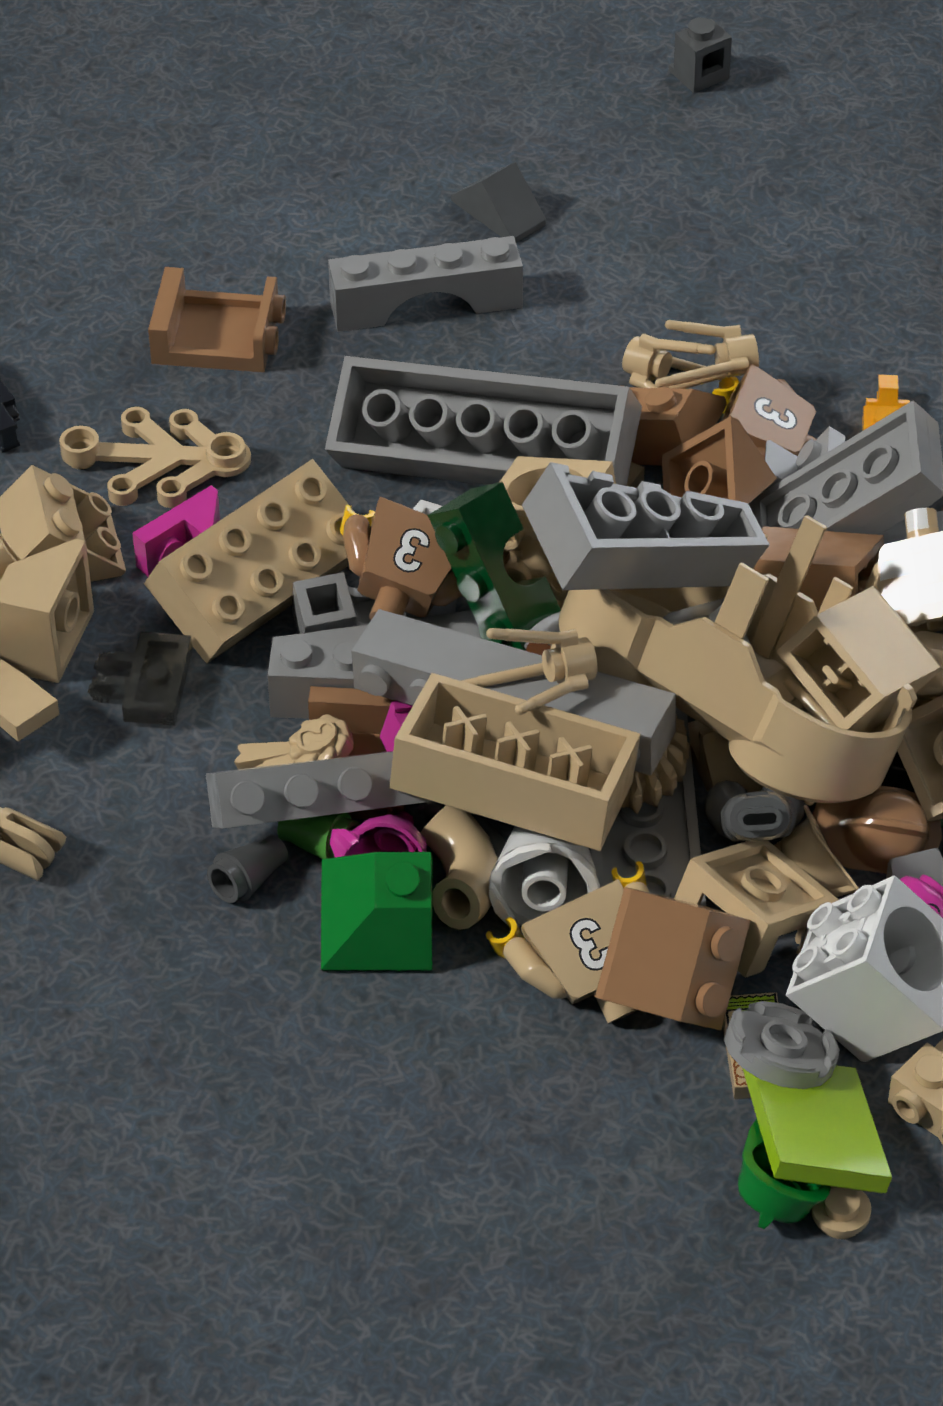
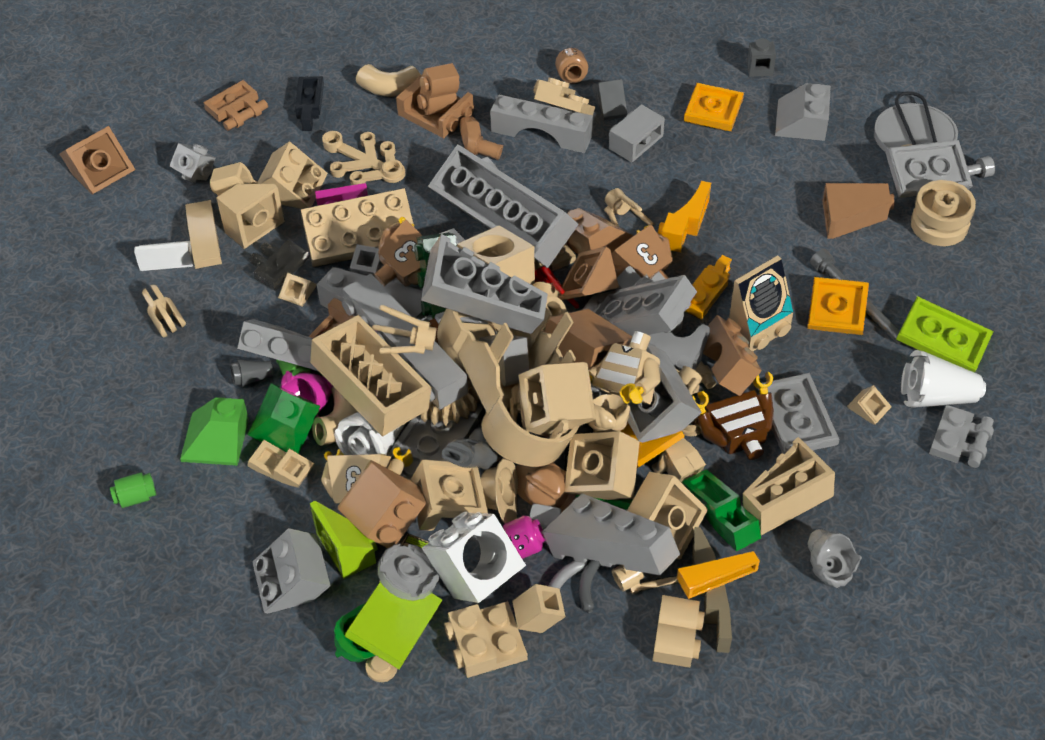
camera: 30 degrees right, 5 degrees up
tan piece [234,714,354,769] -> none
tan plant [655,320,759,389] -> none
none -> bright green brick [110,472,157,508]
none -> bright green slope [180,397,249,466]
none -> tan slope [248,440,314,487]
none -> light grey slope [252,528,331,614]
none -> tan slope [278,273,317,306]
none -> lime slope [310,501,378,579]
none -> tan cylinder [356,64,421,97]
none -> medium nougat brick [417,63,459,116]
none -> medium nougat arm [459,116,503,160]
none -> tan plate [534,77,595,116]
none -> medium nougat head [555,48,588,84]
none -> light grey brick [609,104,665,162]
none -> light orange slope [658,181,711,253]
none -> light orange plate [684,83,744,131]
none -> light grey slope [775,83,831,141]

